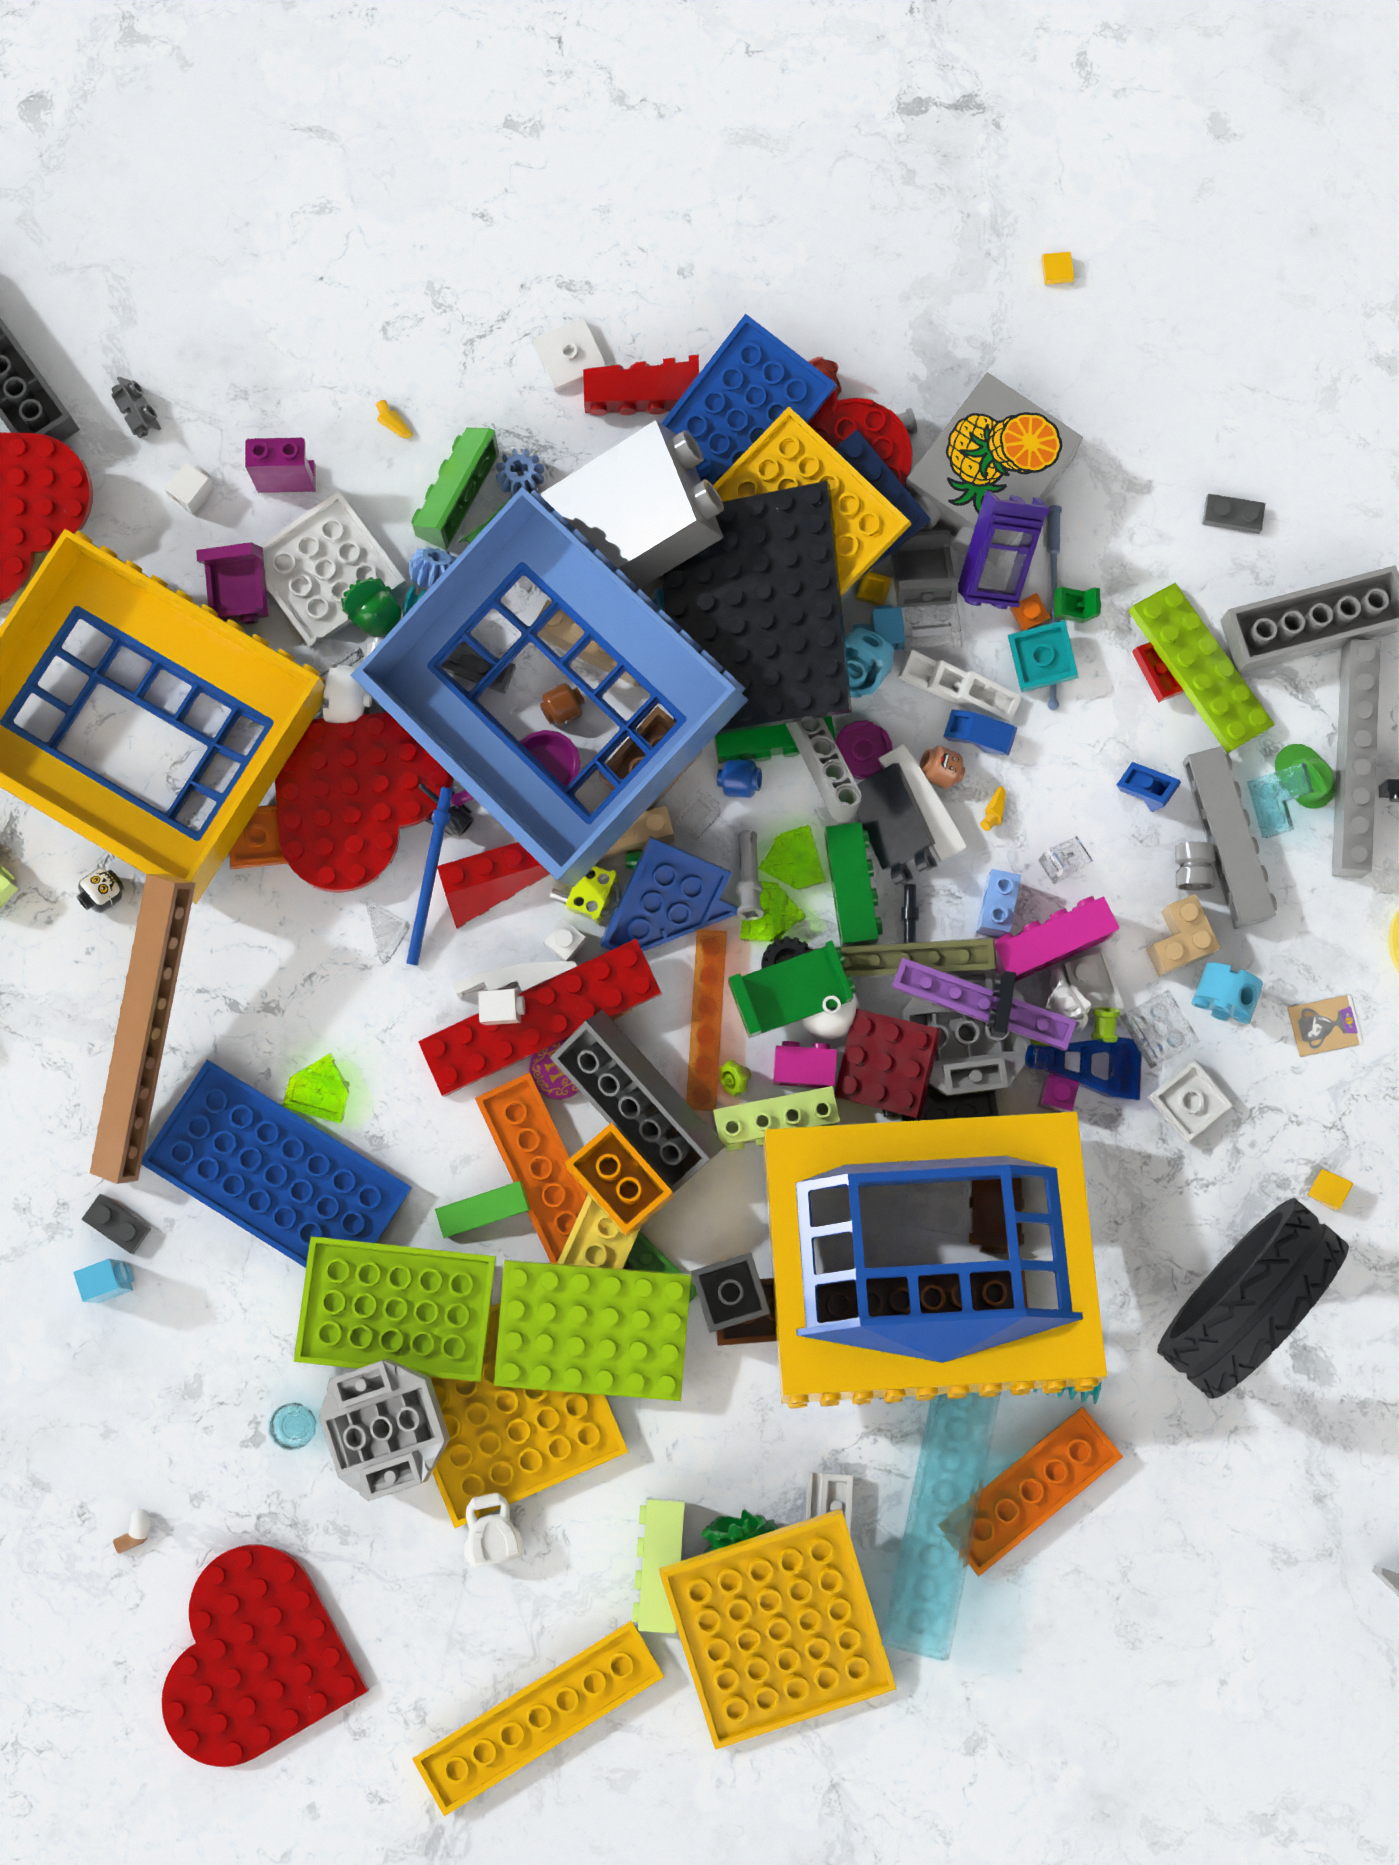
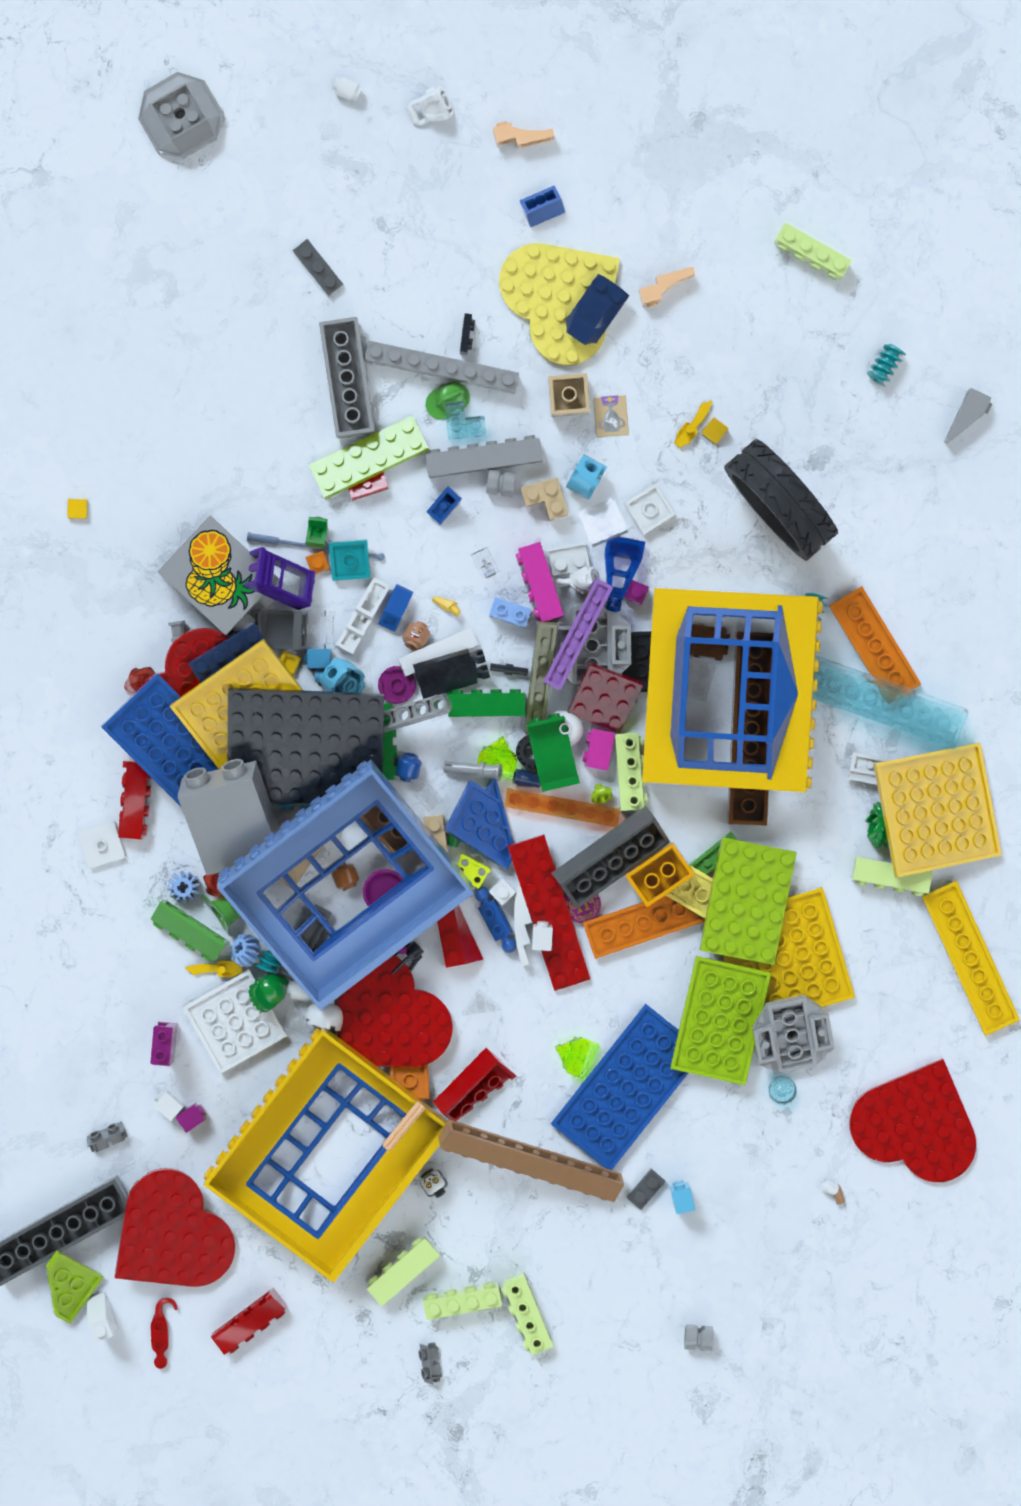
camera: 70 degrees left, 10 degrees up
magenta panel [196,542,269,624] -> none
yellow bar [376,400,413,439] -> none
blue bar [406,787,453,966] -> none
bright green tile [435,1181,531,1238] -> none
white piece [463,1493,524,1567] -> none
dark grey brick [691,1252,770,1333] -> none
clear neon green slope [758,825,826,890] -> none
black plate [987,971,1016,1038] -> none
lime bush [1091,1007,1120,1042] -> none
dark grey plate [1202,494,1266,534] -> none
none -> magenta brick [175,1102,207,1133]
none -> yellow piece [185,960,242,977]
none -> light nougat axle [382,1101,425,1151]
none -> red wedge [433,1047,517,1121]
none -> blue plate [474,887,517,953]
none -> dark blue cone [512,768,540,788]
none -> tan brick [548,373,590,417]
none -> yellow piece [674,400,713,449]

